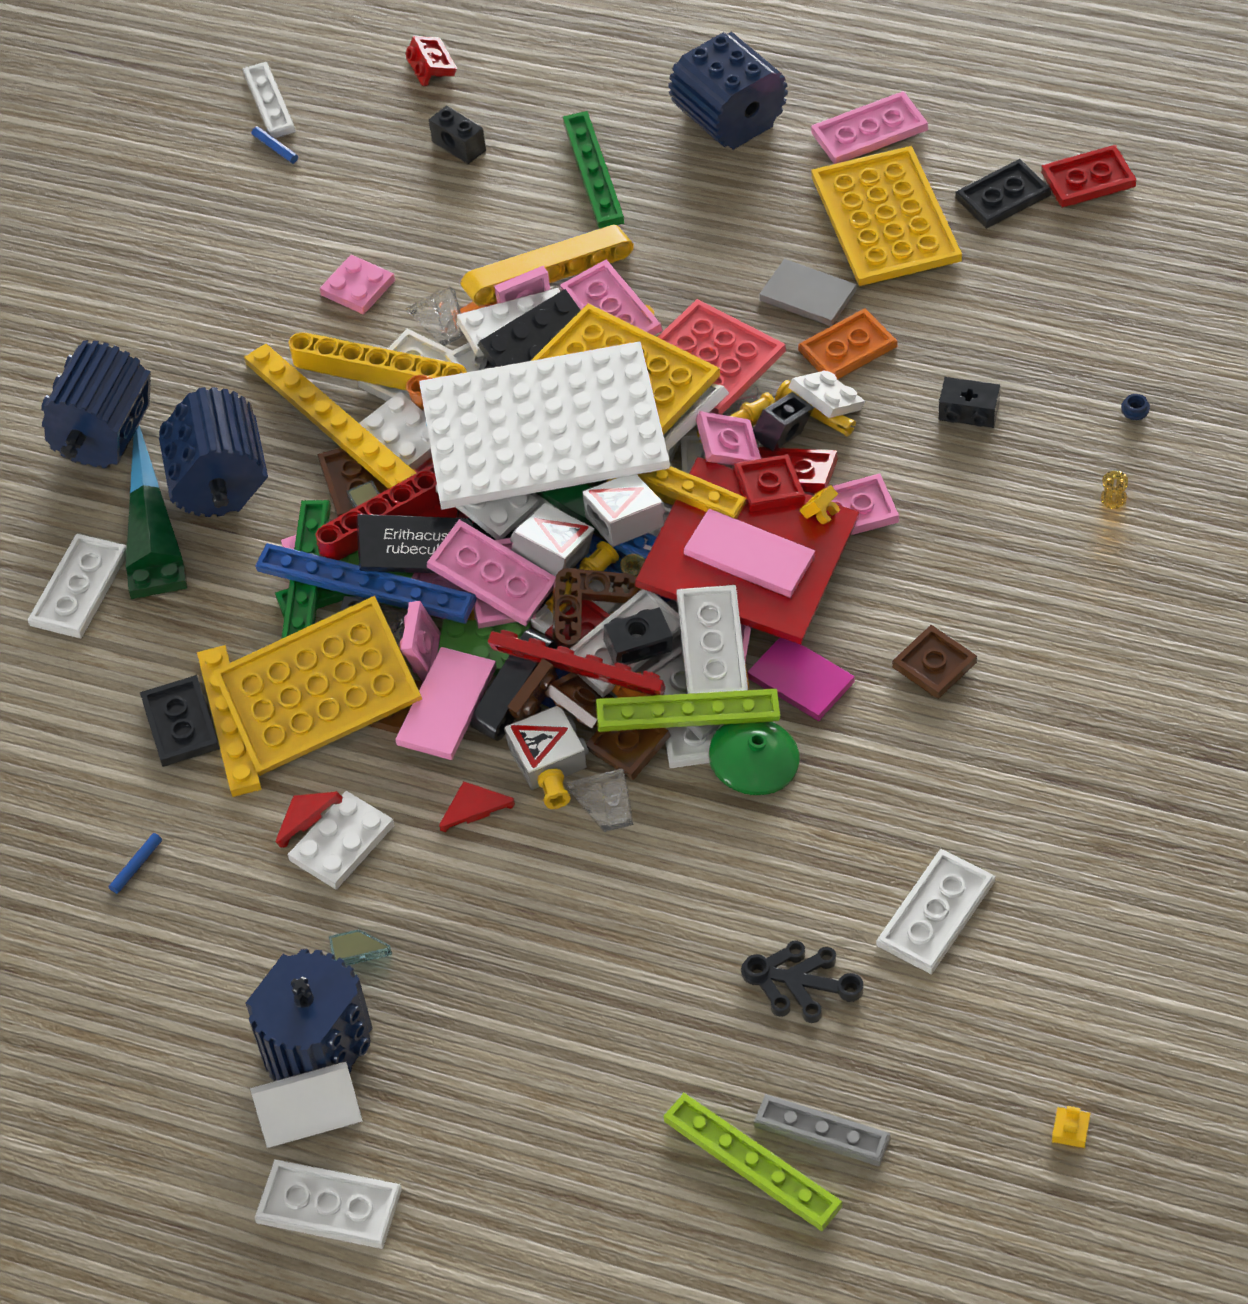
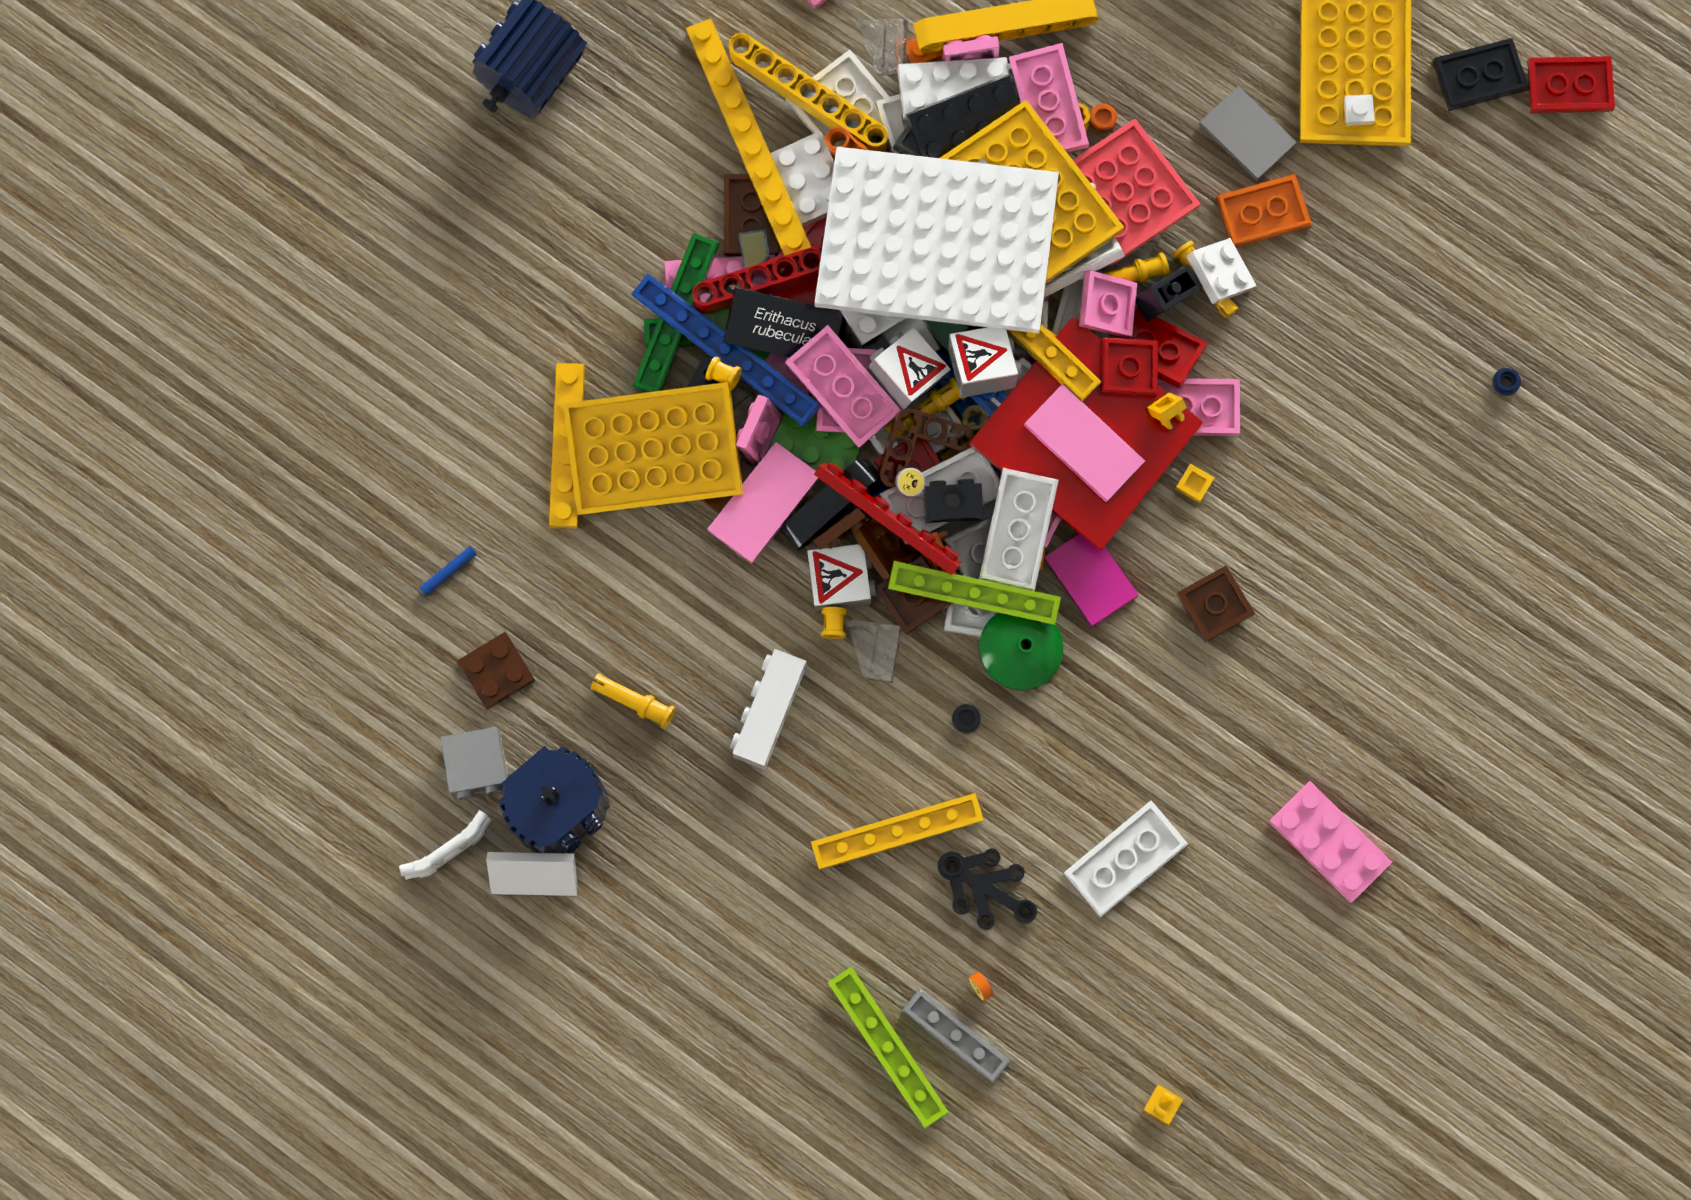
camera: 15 degrees right, 25 degrees up
white tile [28,533,127,639] -> none
dark green plate [125,426,188,599] -> none
black plate [140,675,220,767] -> none
dark blue piece [159,387,268,517] -> none
white tile [255,1159,402,1249] -> none
red tile [275,791,343,848] -> none
white plate [288,791,395,890] -> none
olive tile [329,929,392,966] -> none
red tile [439,781,515,832] -> none
black brick [938,377,1001,428] -> none
clear yellow bush [1101,471,1128,509] -> none
none -> white piece [399,810,492,880]
none -> light grey piece [441,727,508,800]
none -> reddish brown plate [457,631,535,710]
none -> yellow pin [591,673,676,730]
none -> yellow bush [705,356,742,391]
none -> white brick [730,649,807,770]
none -> yellow plate [811,793,984,871]
none -> light yellow tile [895,468,925,496]
none -> black tile [952,704,981,734]
none -> orange tile [968,972,993,1001]
none -> orange tile [1089,104,1117,133]
none -> yellow plate [1175,464,1214,503]
none -> bright pink plate [1269,781,1392,903]
none -> white plate [1343,95,1375,126]

